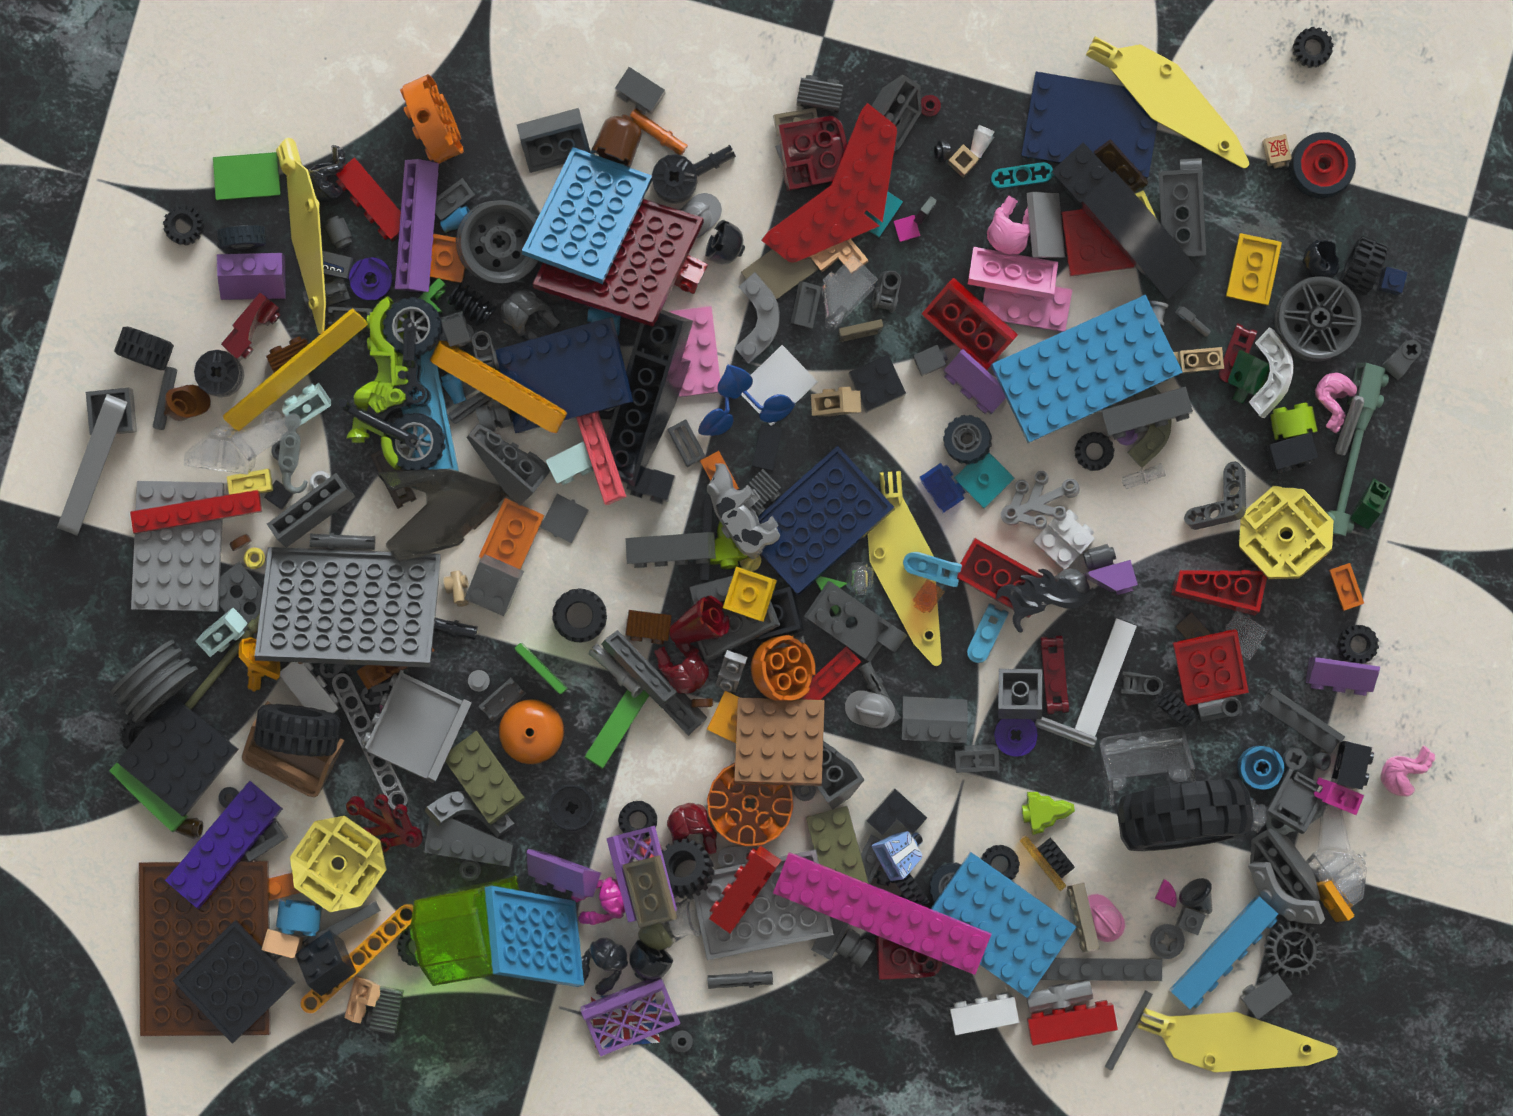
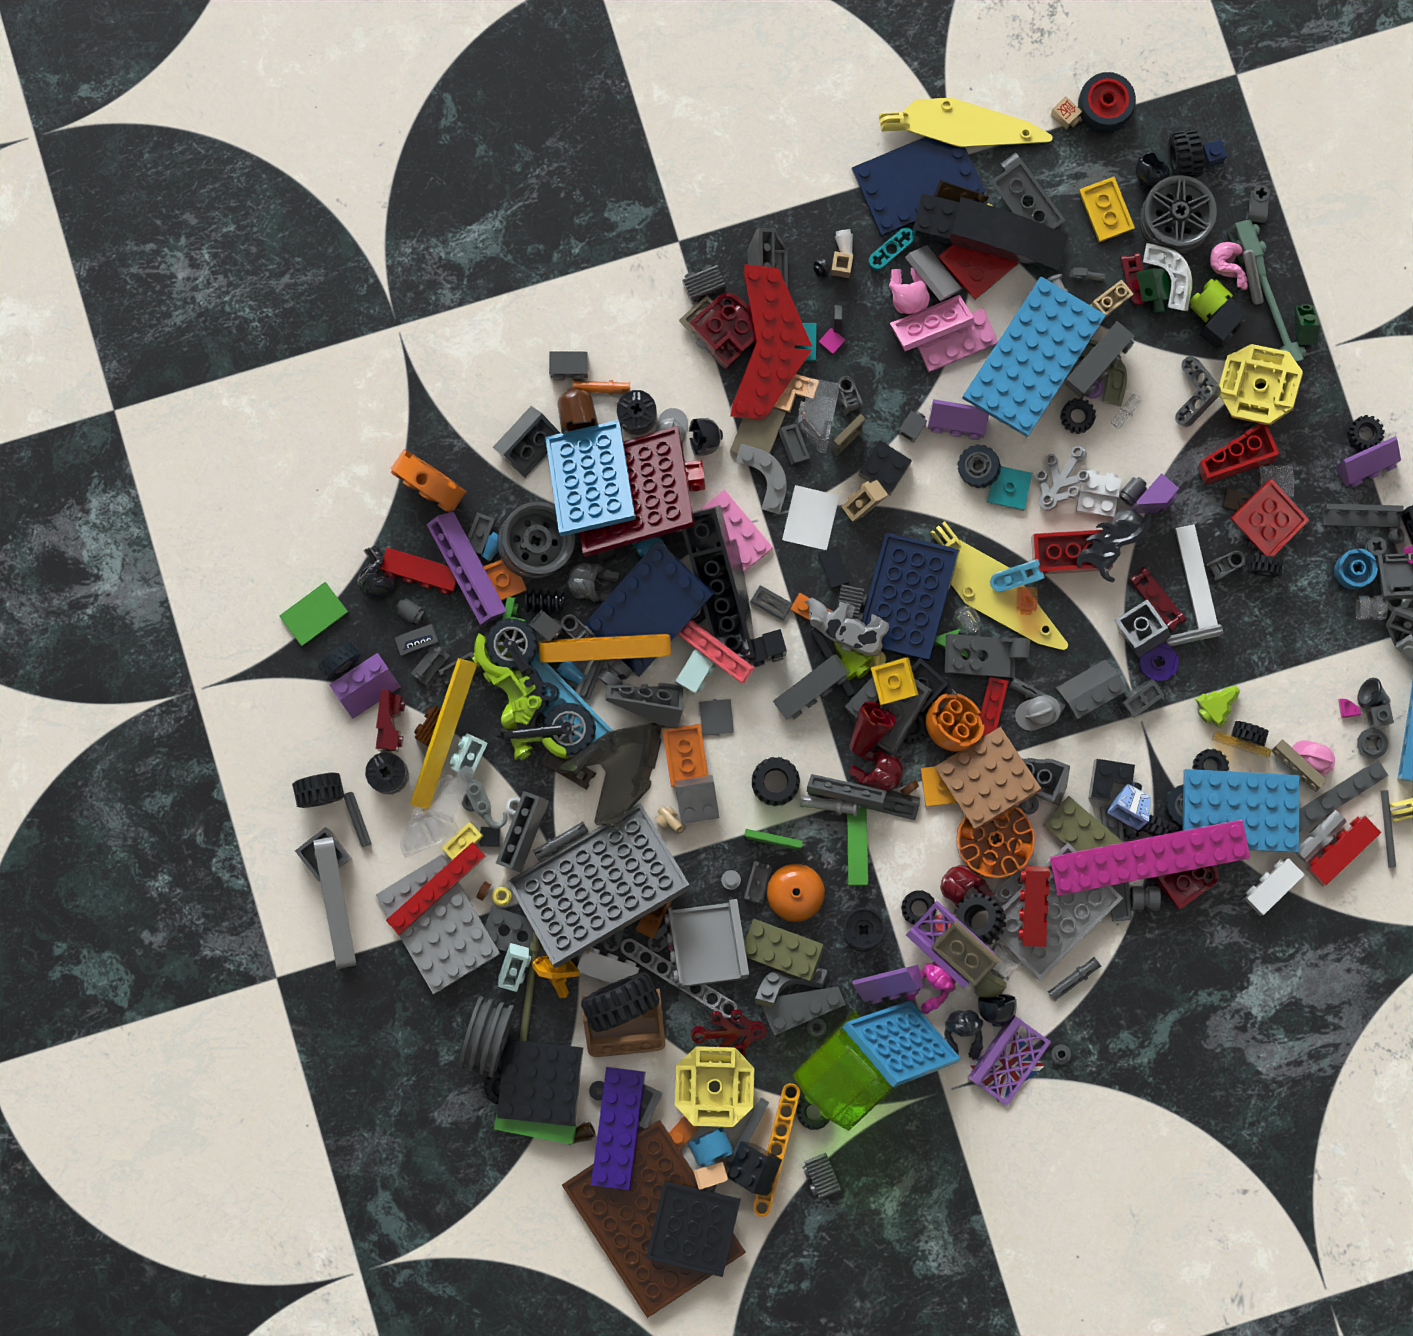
camera: 30 degrees left, 5 degrees down
black tyre [163,205,204,245] -> none
reddish brown piece [164,385,211,421] -> none
light yellow wing [276,138,326,334] -> none
light nougat plate [344,976,380,1023] -> none
dark purple plate [349,257,393,301] -> none
black pin [434,617,478,640] -> none
reddish brown brick [625,610,672,645] -> none
black pin [693,145,736,177] -> none
blue plant [698,364,795,436] -> none
light grey slope [715,650,747,692] -> none
clear blue brick [919,463,966,514] -> none
dark red plate [921,95,941,117] -> none
red brick [922,278,1018,370] -> none
medium azure plate [967,603,1009,663] -> none
clear windscreen [1100,727,1196,806] -> none
black tyre [1117,779,1254,851] -> none
dark grey piece [1197,696,1242,722] -> none
black tyre [1293,27,1334,68] -> none
orange plate [1329,563,1364,611] -> none

